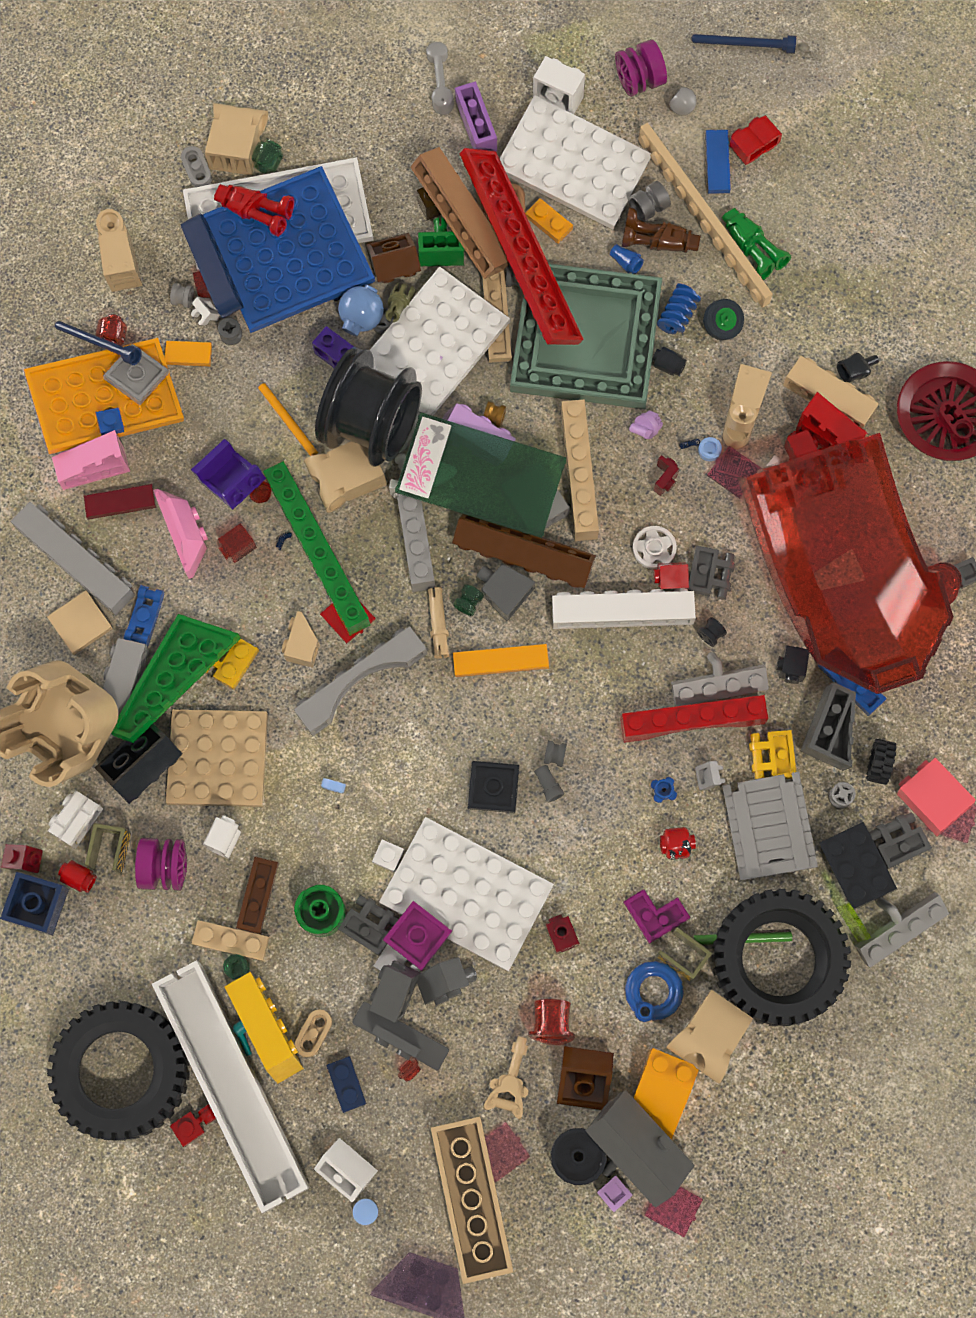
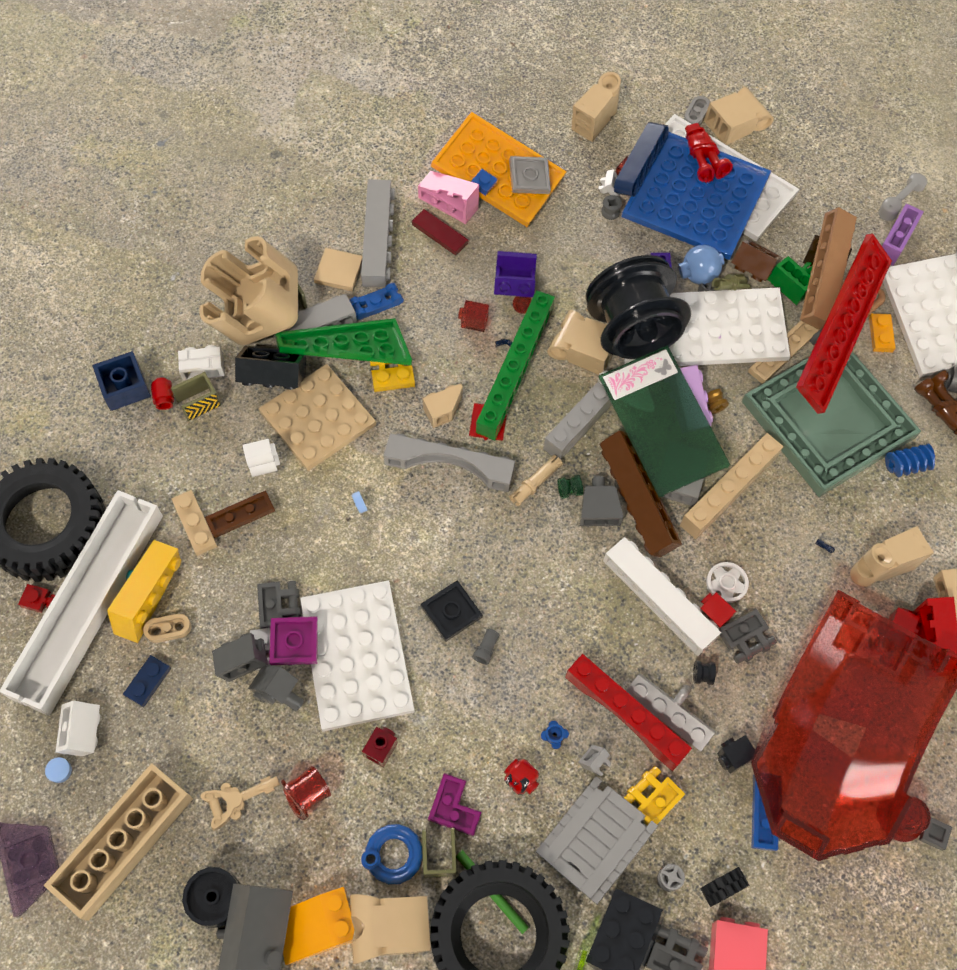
camera: 45 degrees right, 10 degrees down
dark red bracket [1,844,43,873] -> none
dark blue piece [55,321,142,365] -> none
clear red head [95,314,127,346] -> none
magenta wheel [135,838,188,891] -> none
bright pink wedge [153,488,208,579] -> none
light orange tile [165,341,212,367] -> none
light grey wheel [170,283,194,308] -> none
clear green wheel [223,954,250,980] -> none
clear green head [252,139,284,174] -> none
light orange bar [258,383,318,456] -> none
green brick [294,885,346,937] -> none
dark grey bracket [352,1002,449,1071] -> none
white plate [372,840,404,872] -> none
clear red plate [398,1059,421,1082] -> none
light orange tile [453,644,549,677] -> none
clear pink piece [485,1123,530,1183] -> none
dark grey wheel [544,740,567,767] -> none
reddish brown slope [557,1046,614,1110] -> none
lavender plate [597,1175,633,1212] -> none
blue cone [610,244,644,274] -> none
lavender piece [629,410,663,439] -> none
black brick [652,346,687,377] -> none
dark red bracket [653,455,680,496] -> none
light blue tile [698,437,722,461] -> none
black wheel [703,299,744,340] -> none
clear pink piece [707,446,762,499] -> none
dark grey wedge [800,682,856,771] -> none

